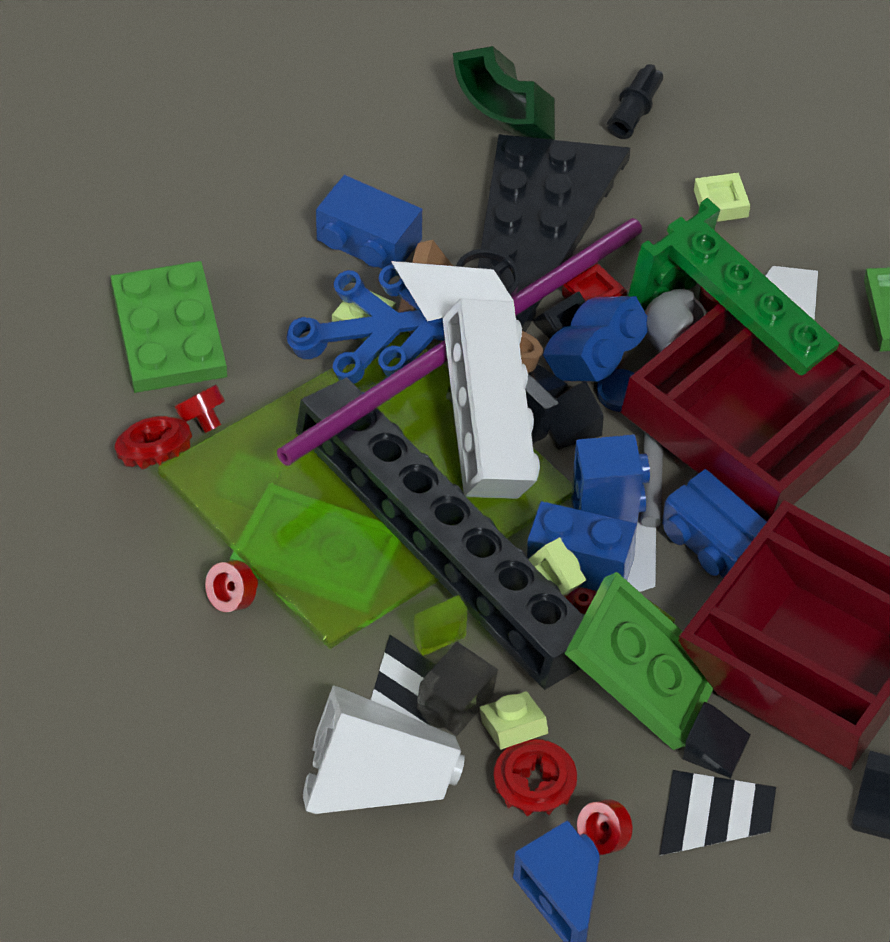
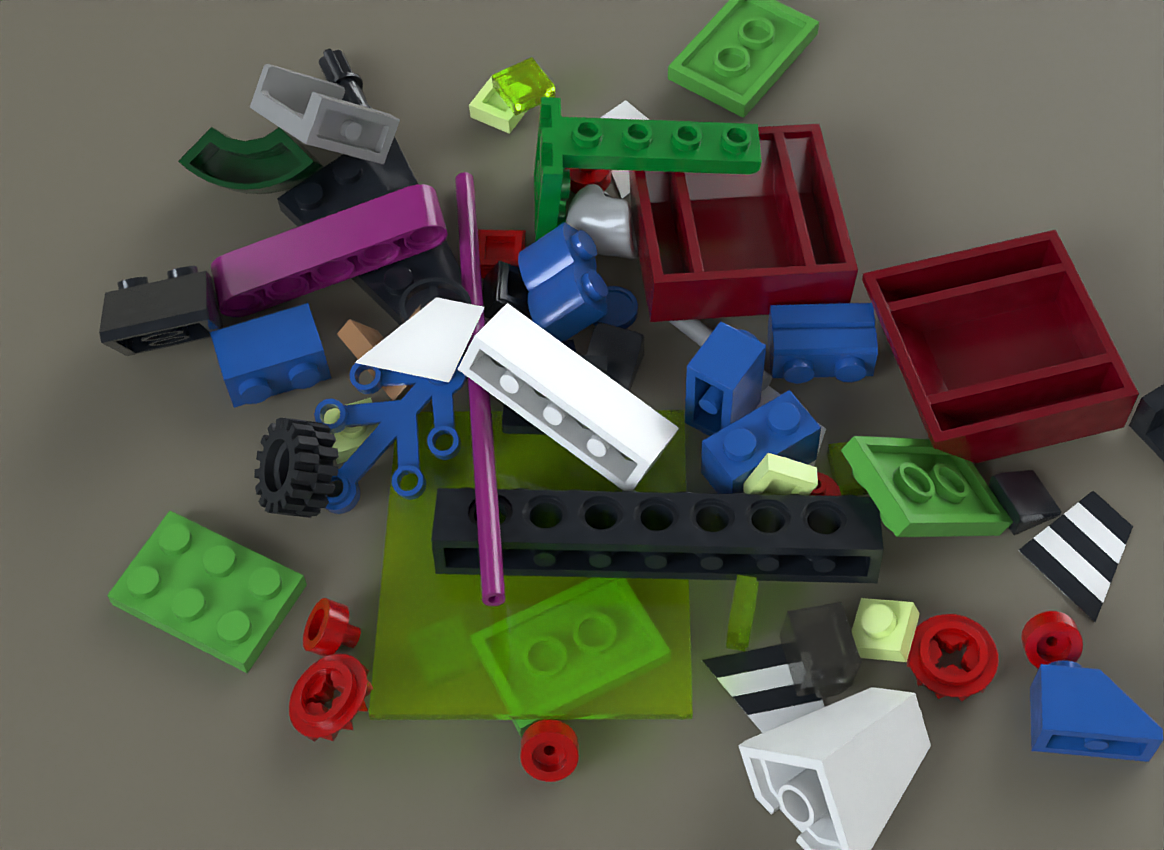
camera: 45 degrees left, 5 degrees up
none -> black slope [99,266,223,356]
none -> magenta beam [210,184,448,317]
none -> light grey panel [250,64,400,165]
none -> black tyre [254,418,339,518]
none -> clear neon green tile [492,57,556,116]

